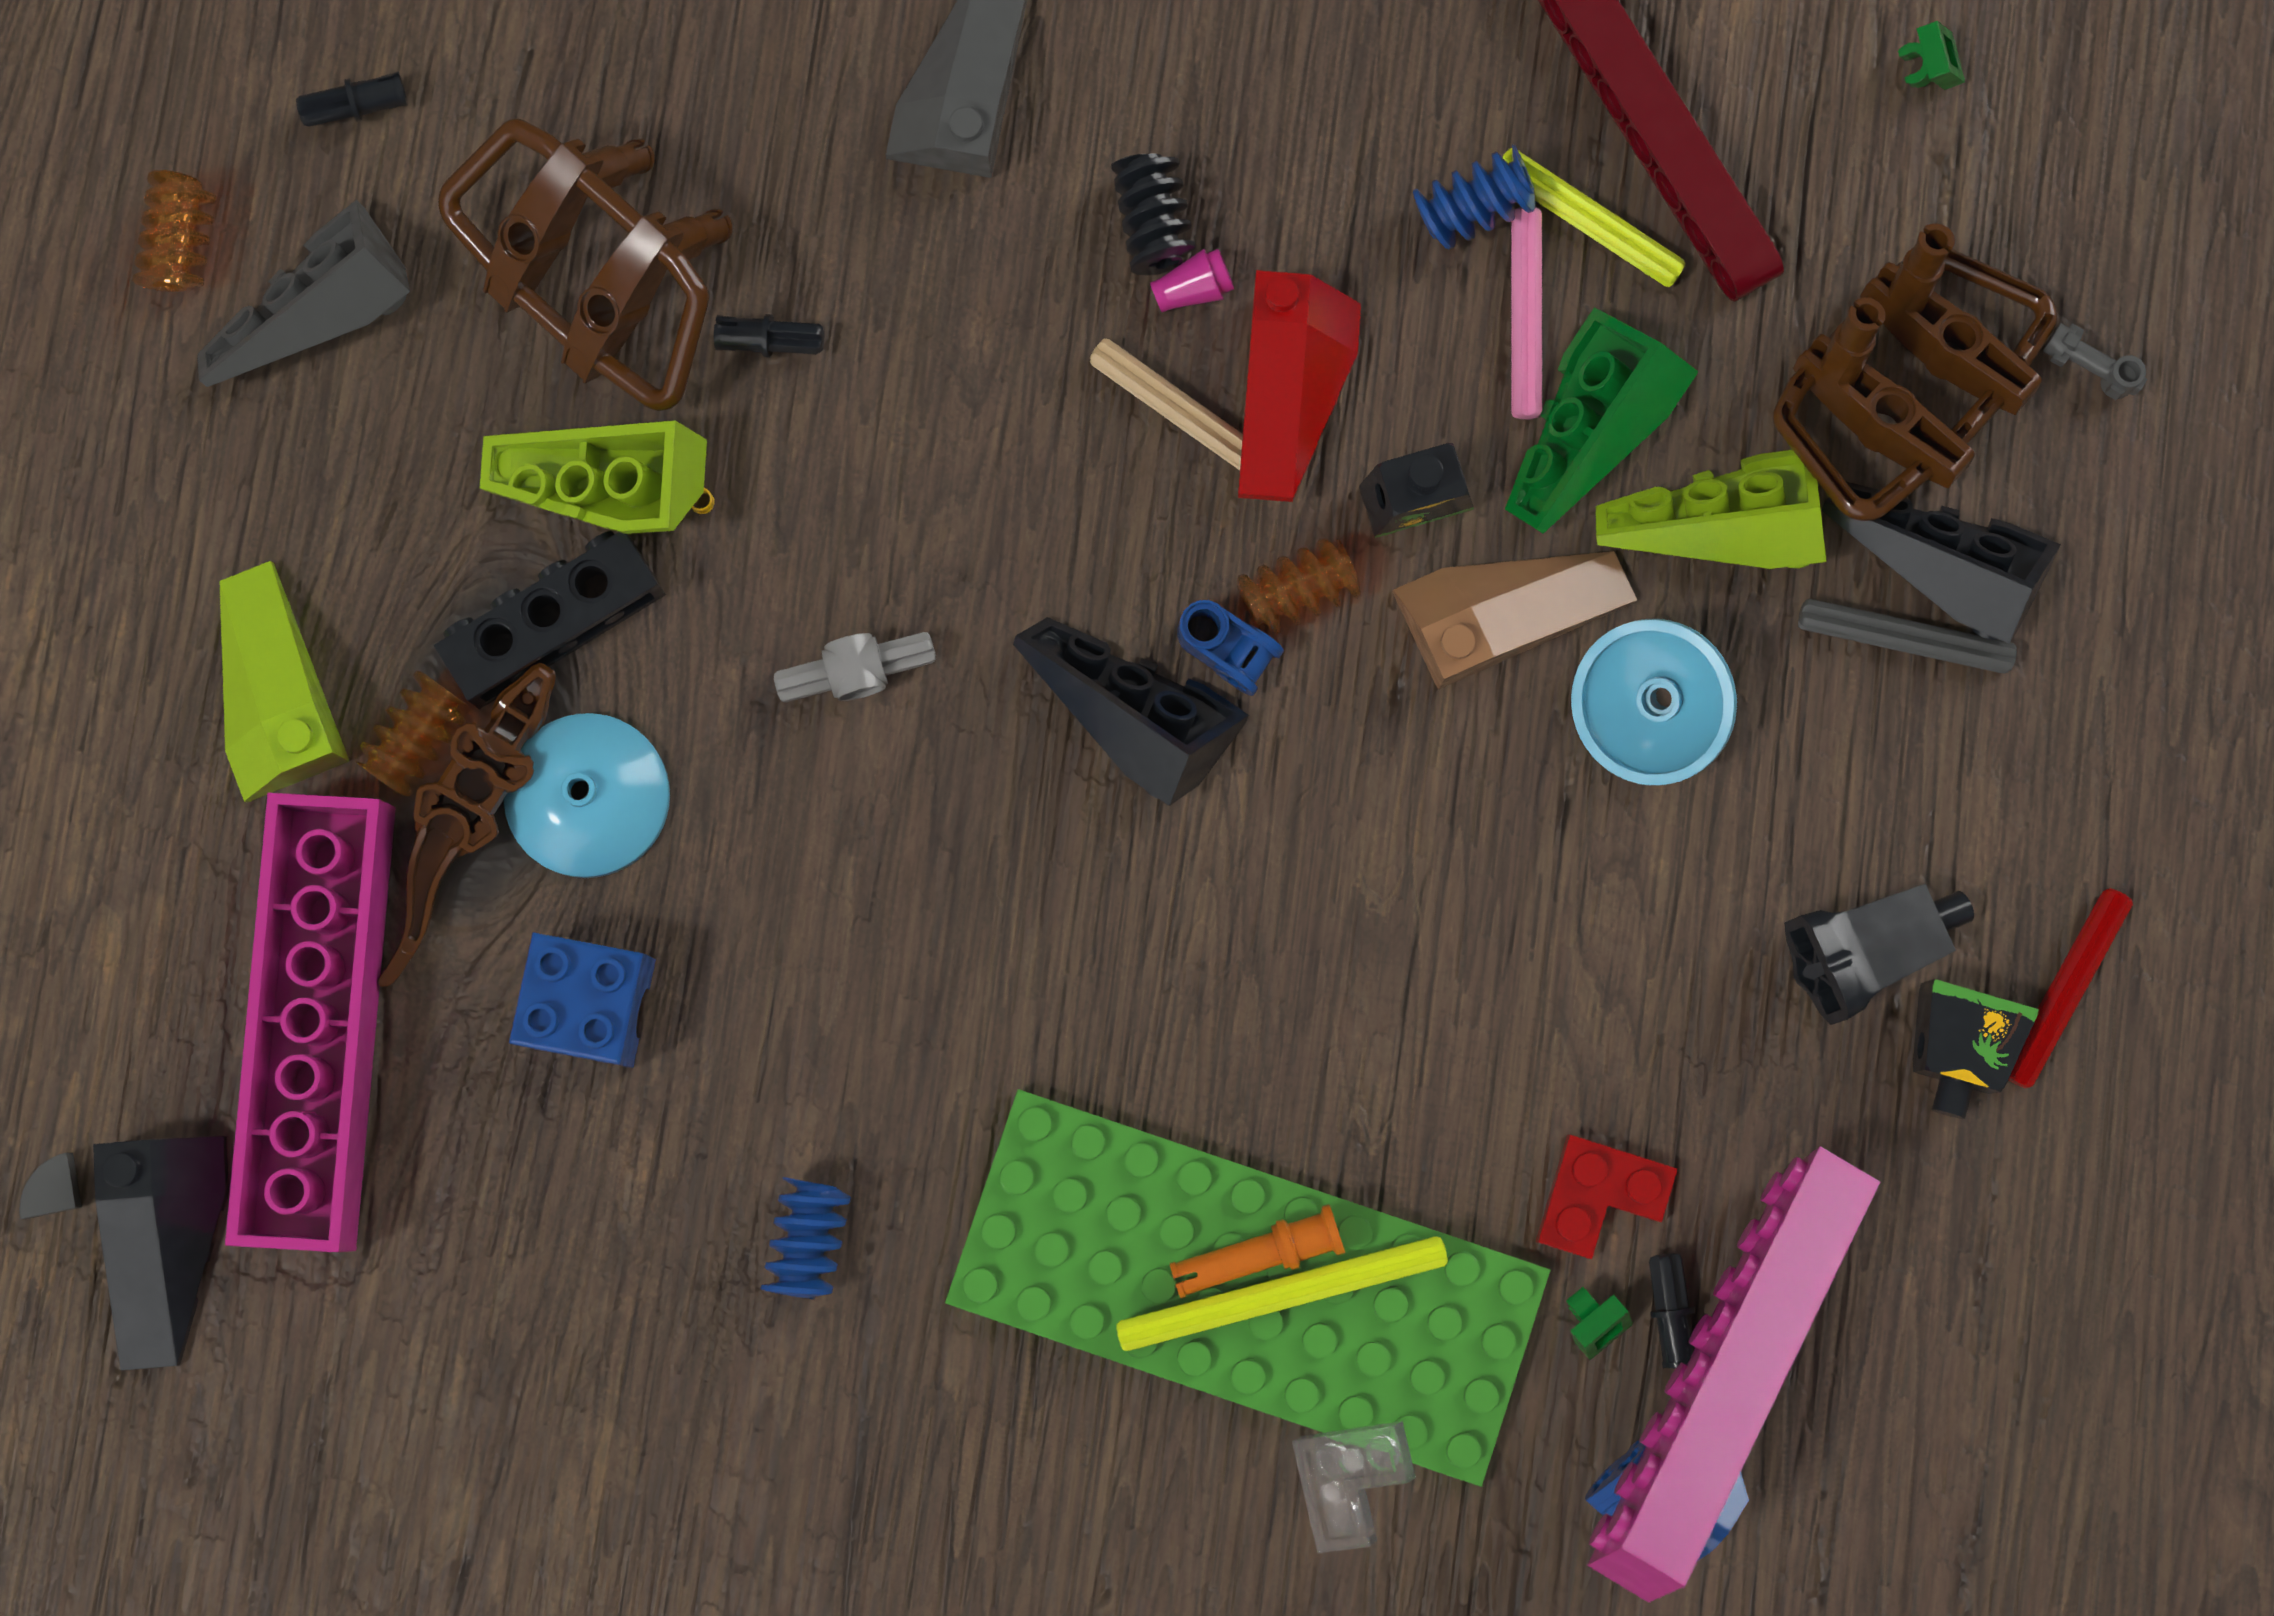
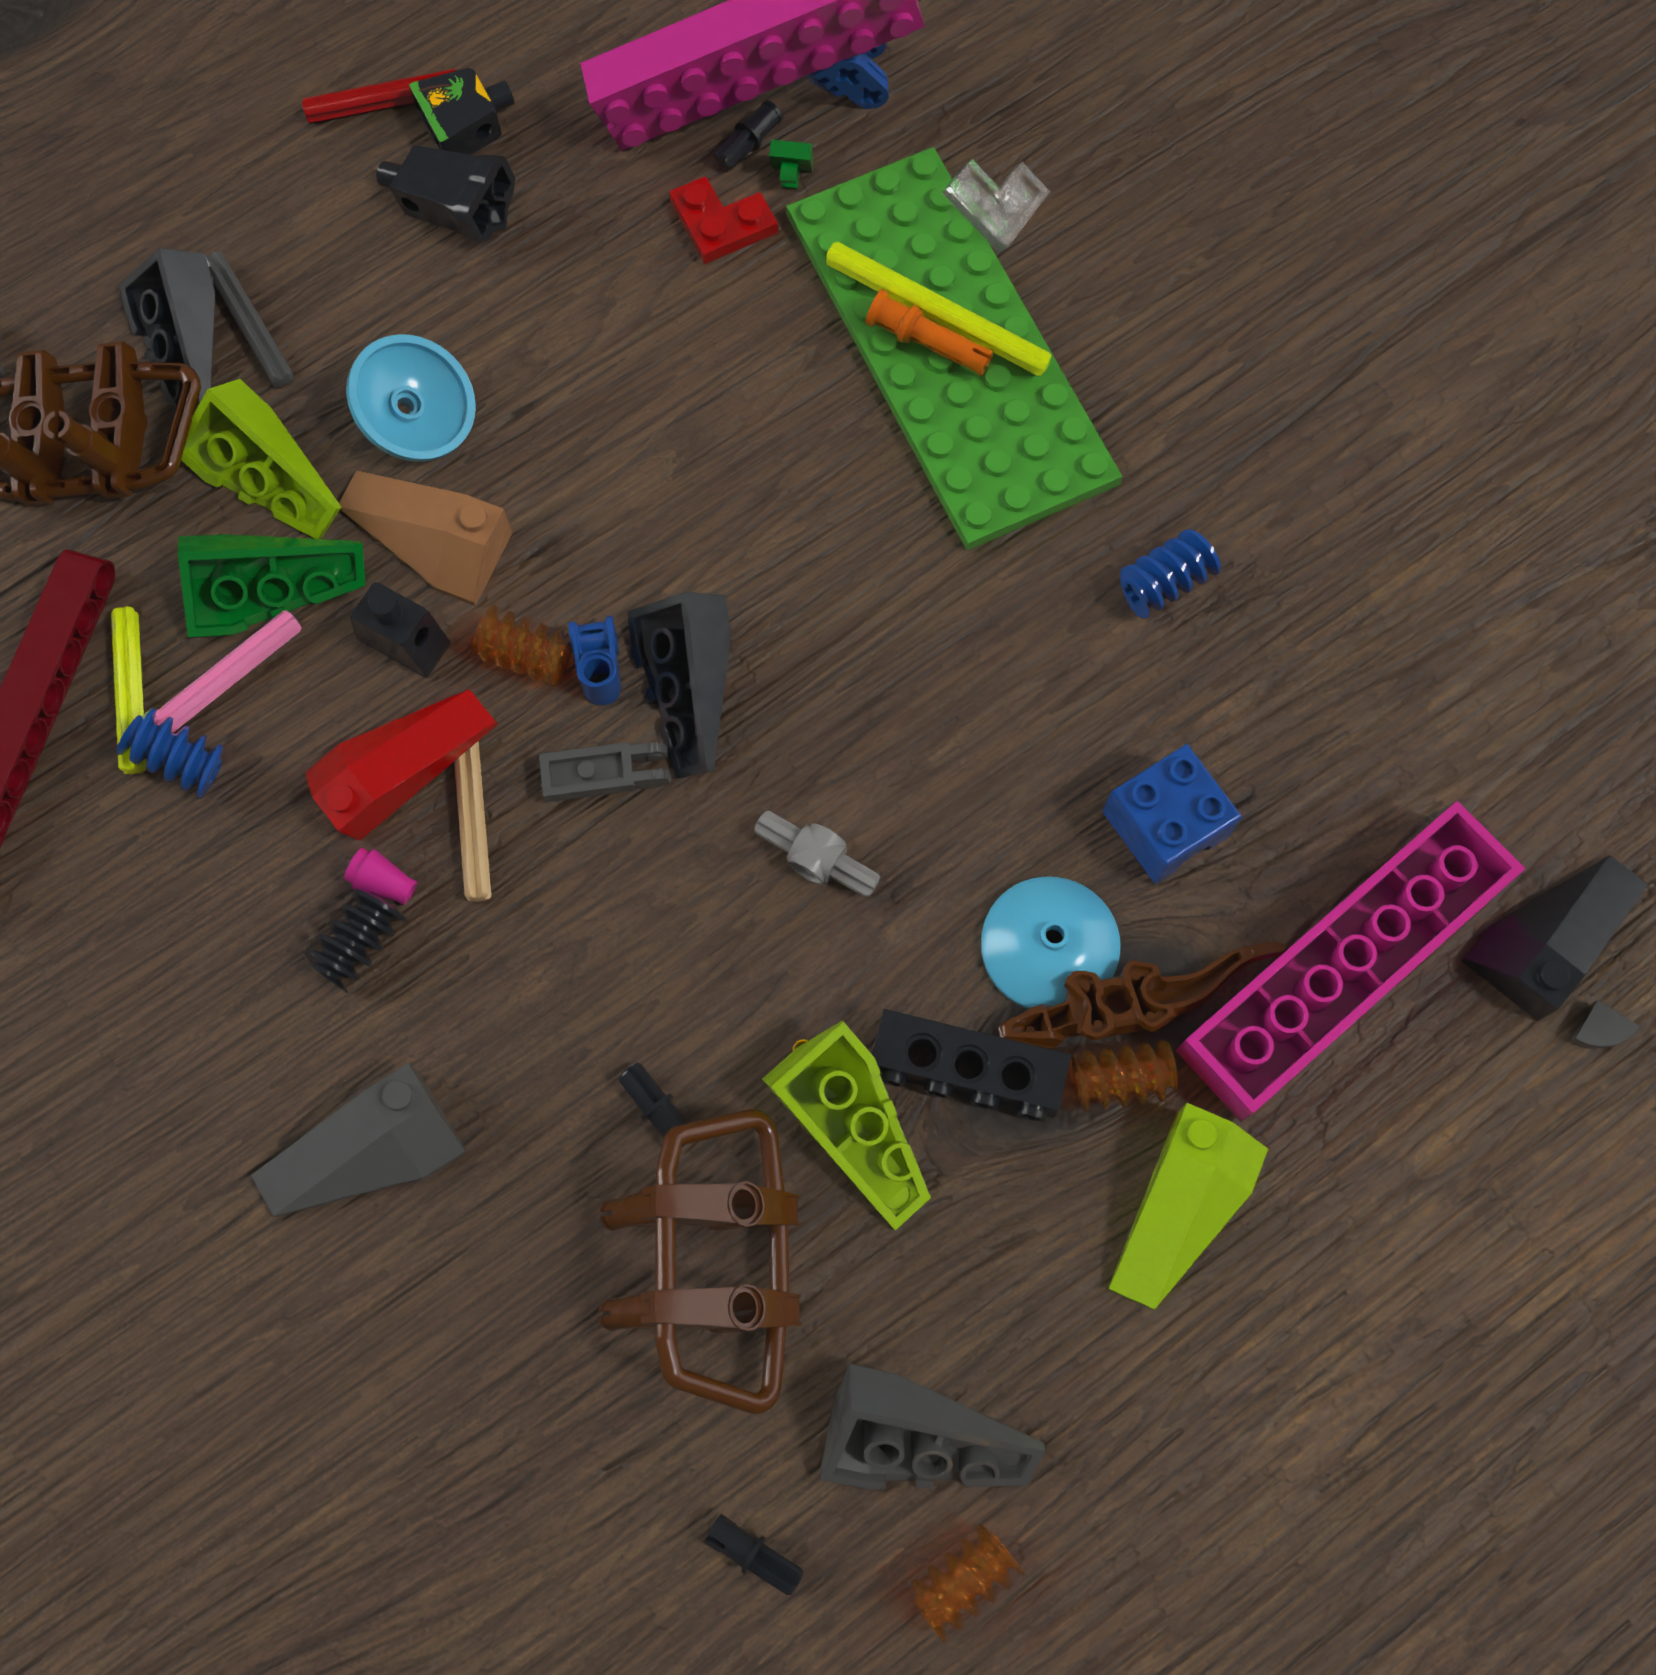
camera: 135 degrees left, 10 degrees down
none -> dark grey hinge [539,742,671,802]

